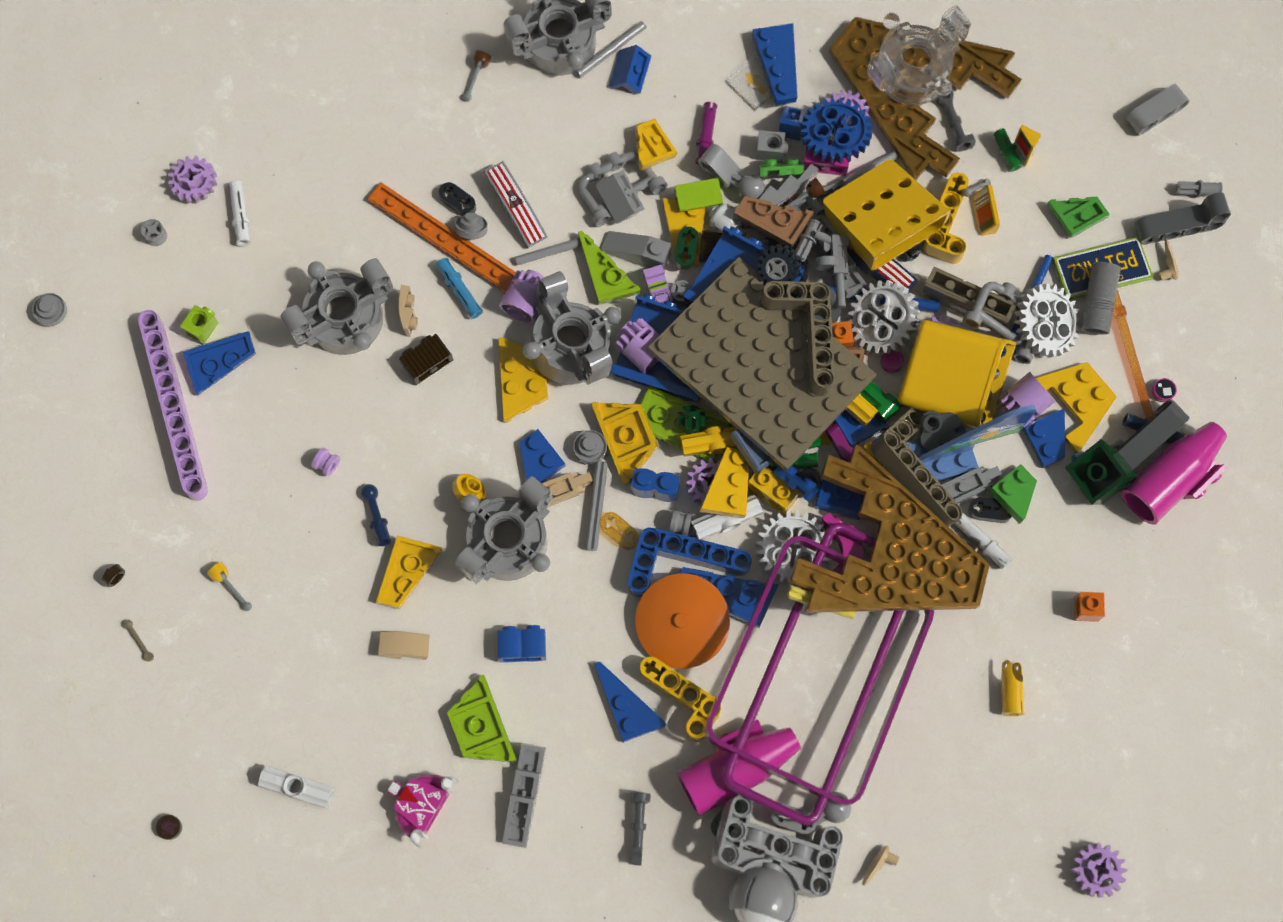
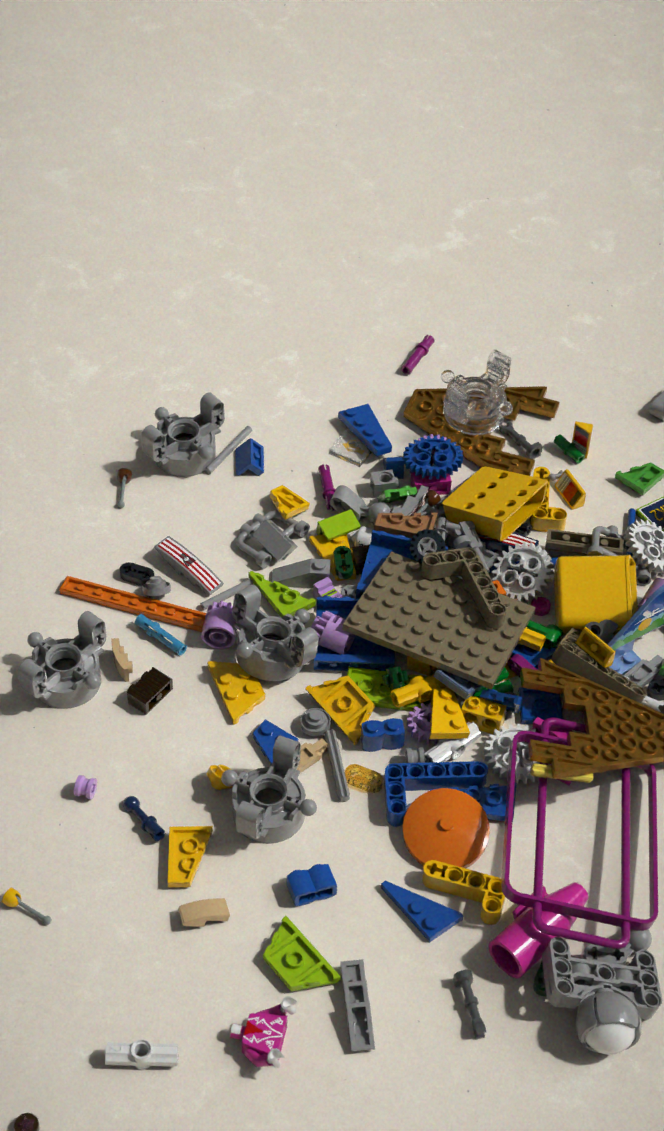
camera: 20 degrees left, 25 degrees down
none -> yellow slope [575,627,615,668]

